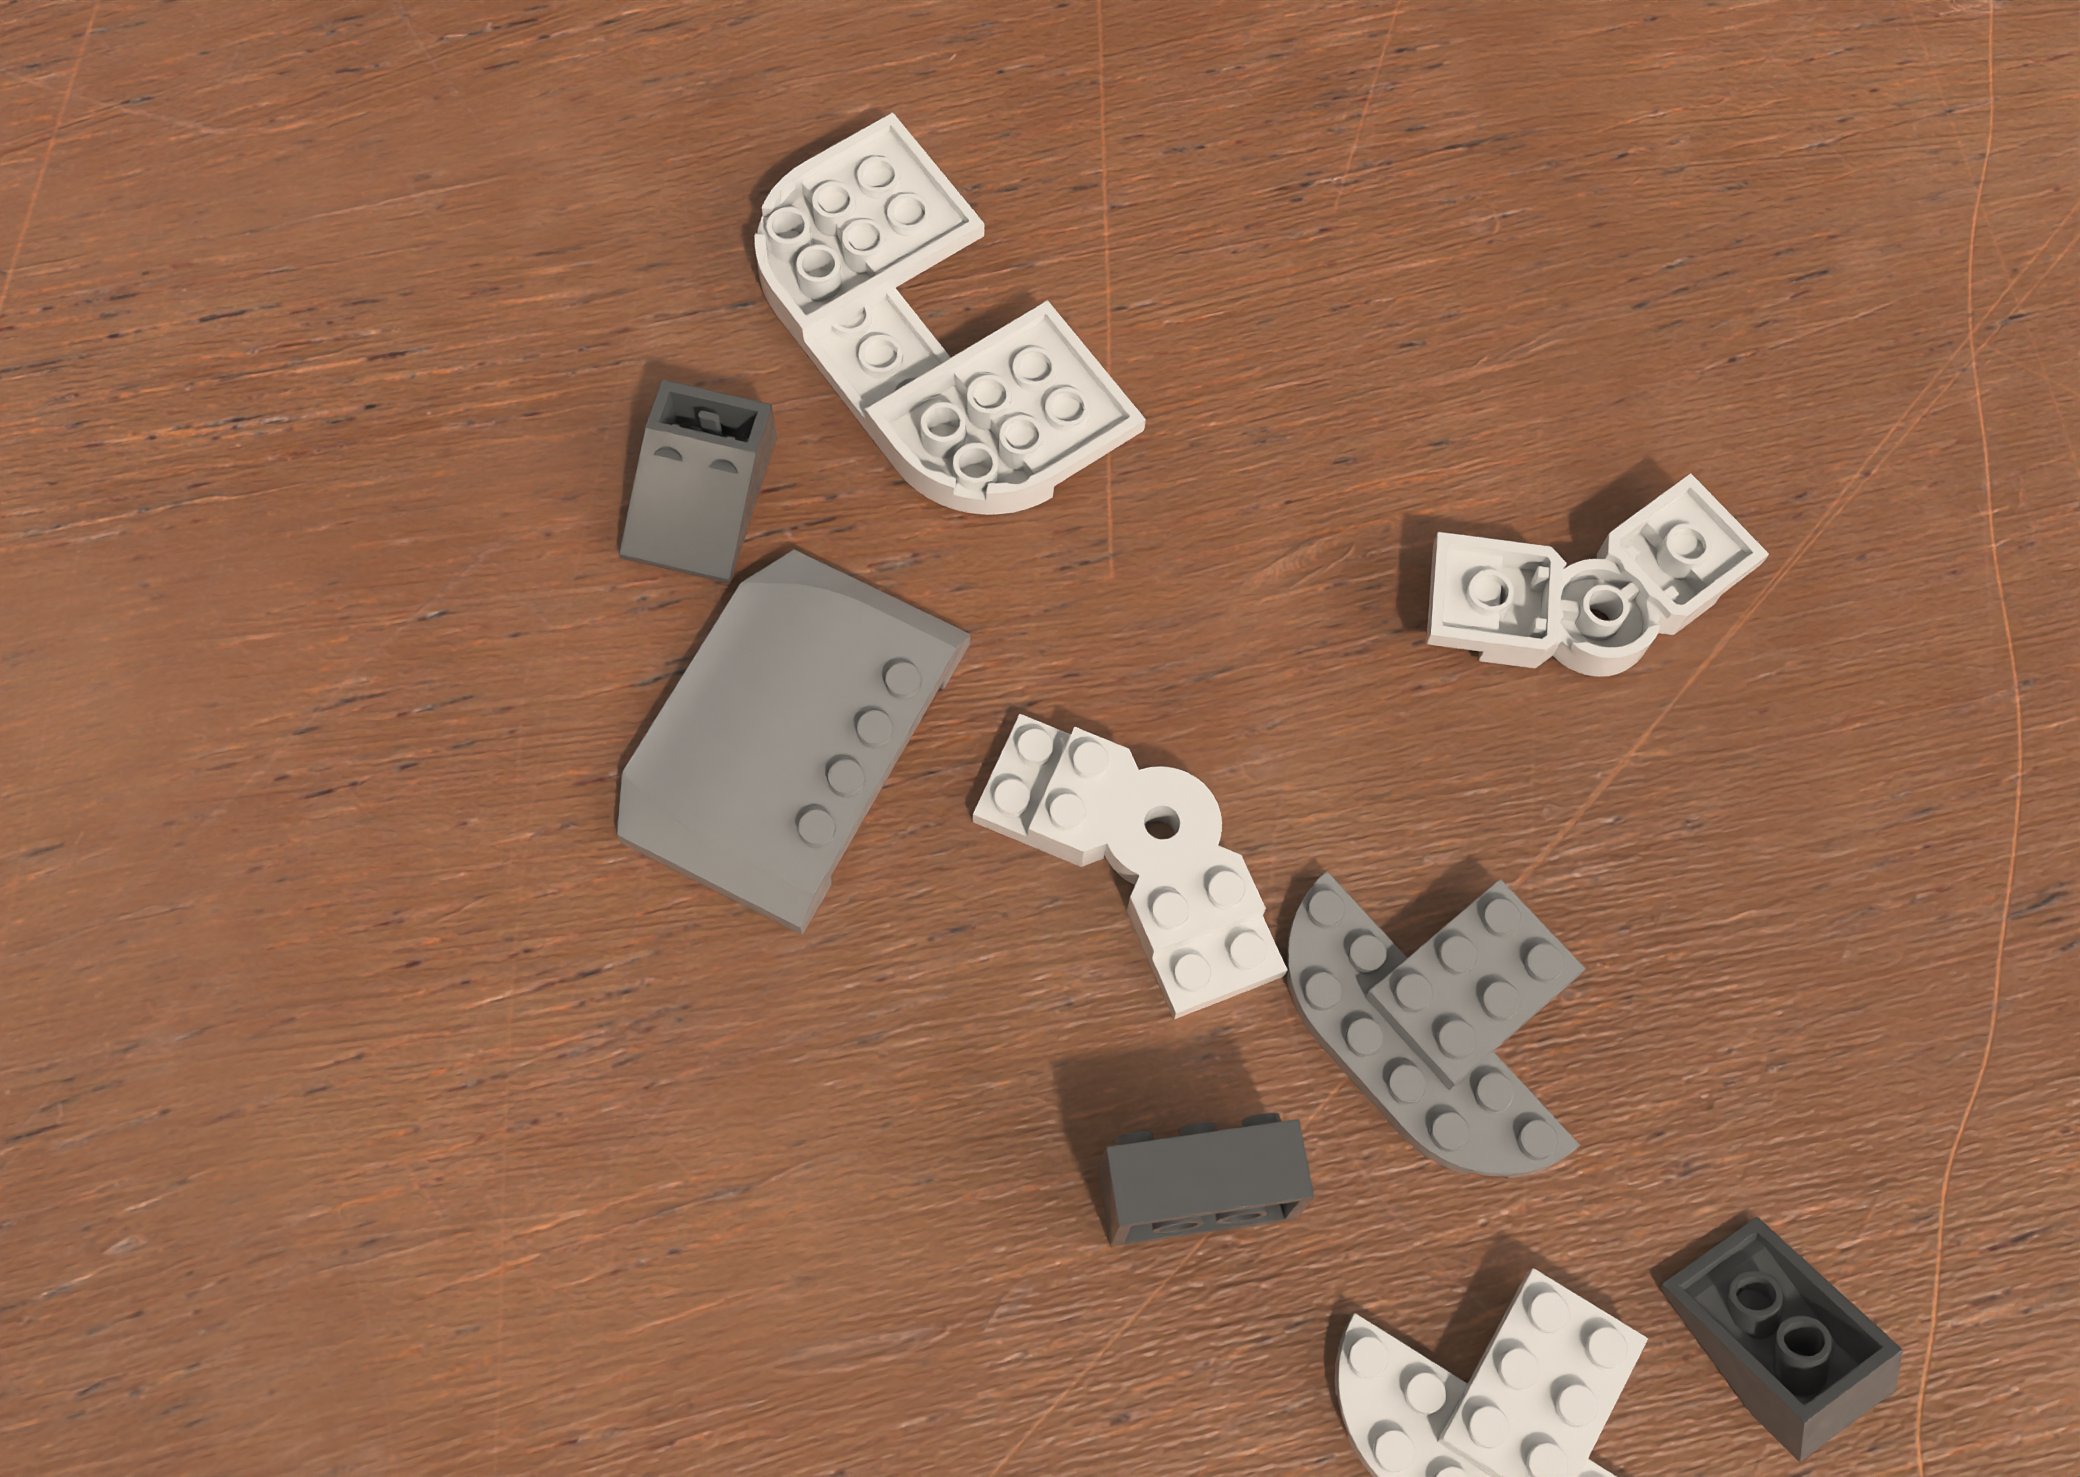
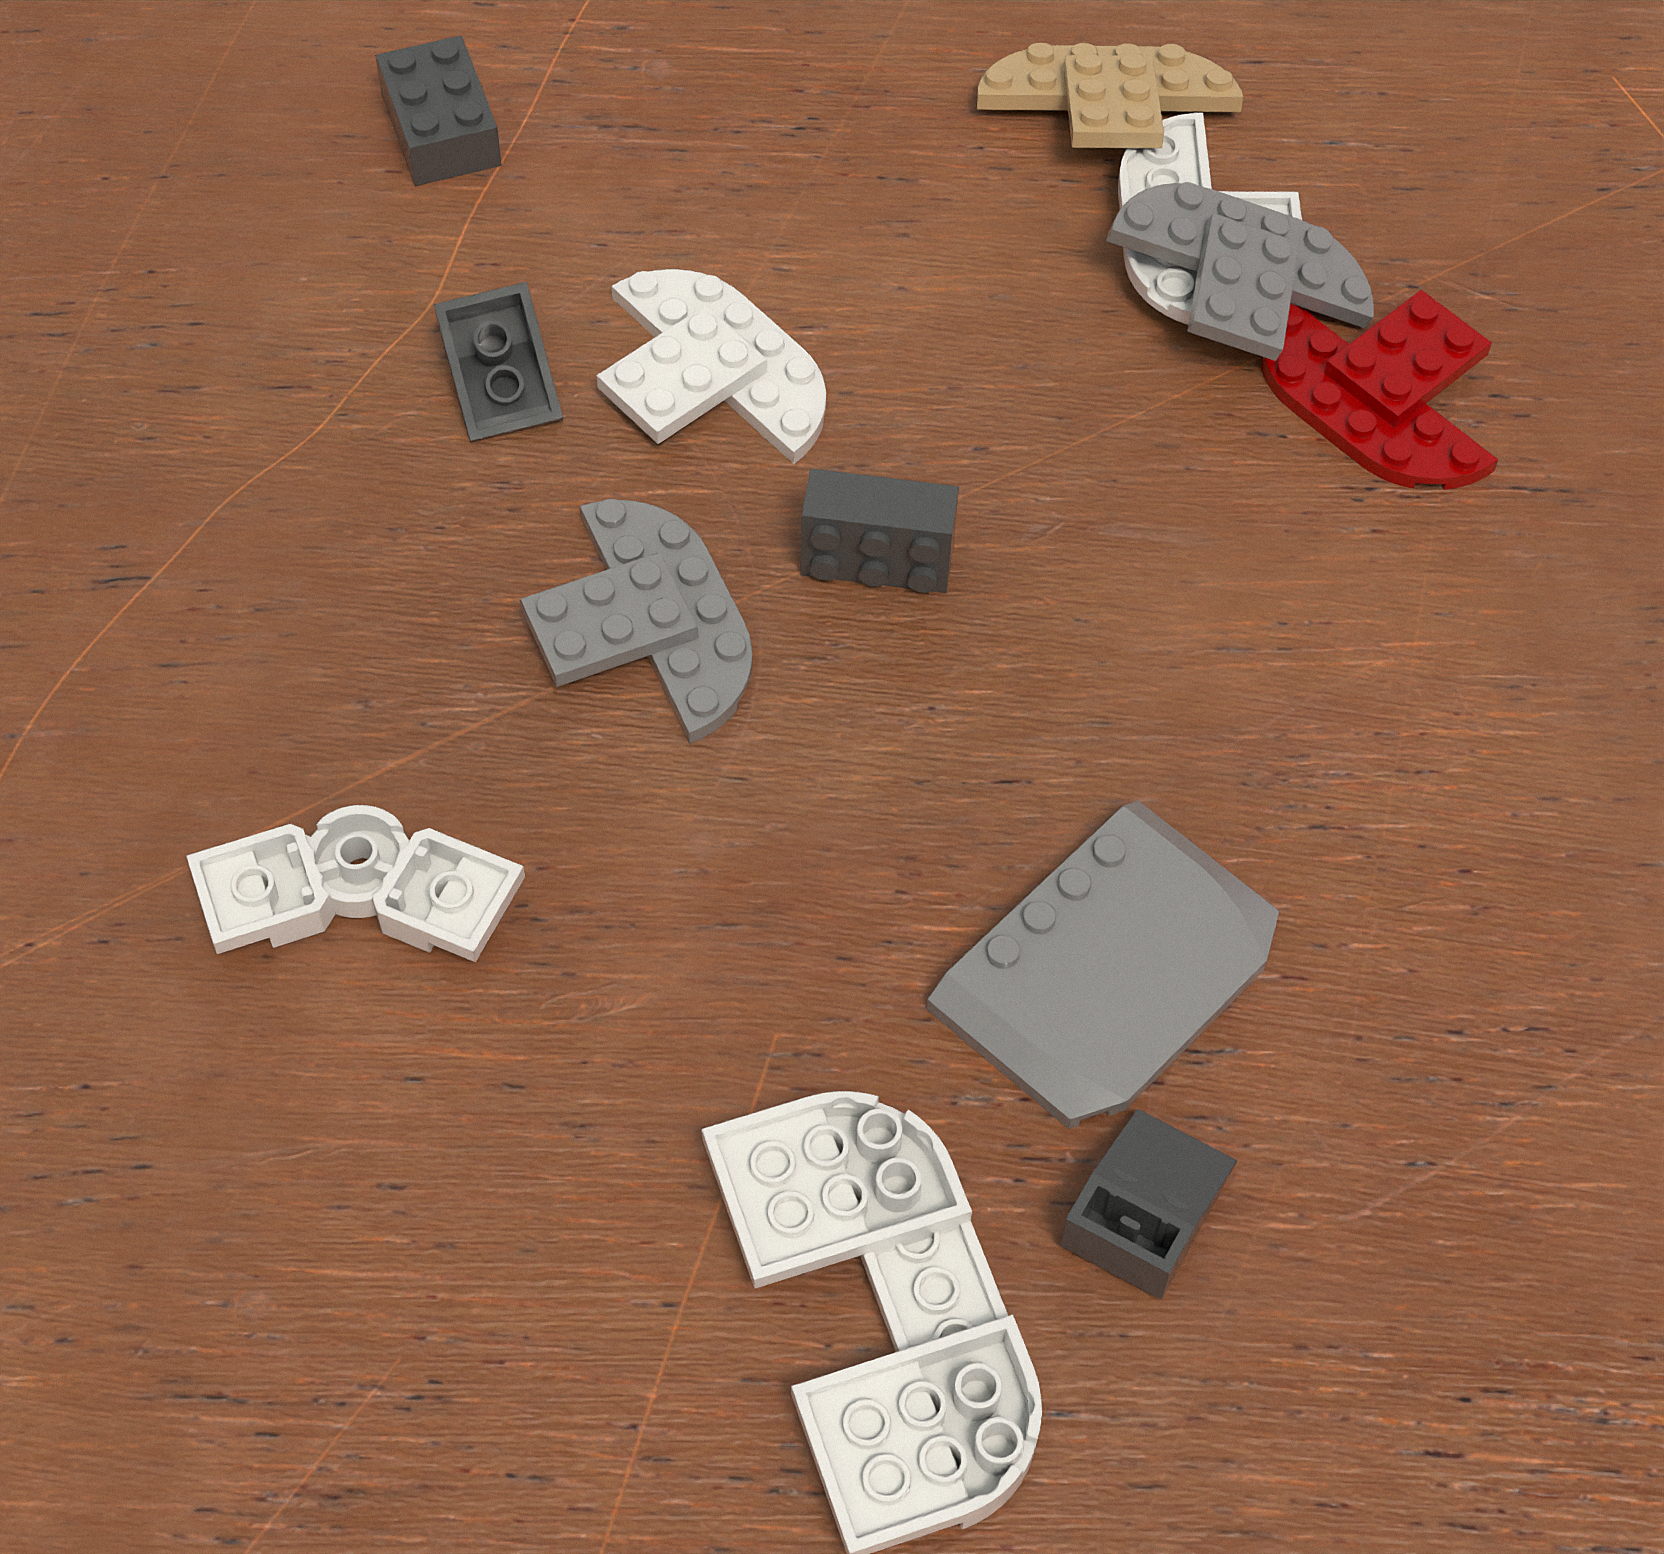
camera: 160 degrees left, 10 degrees down
white plate [973,714,1287,1019] -> none

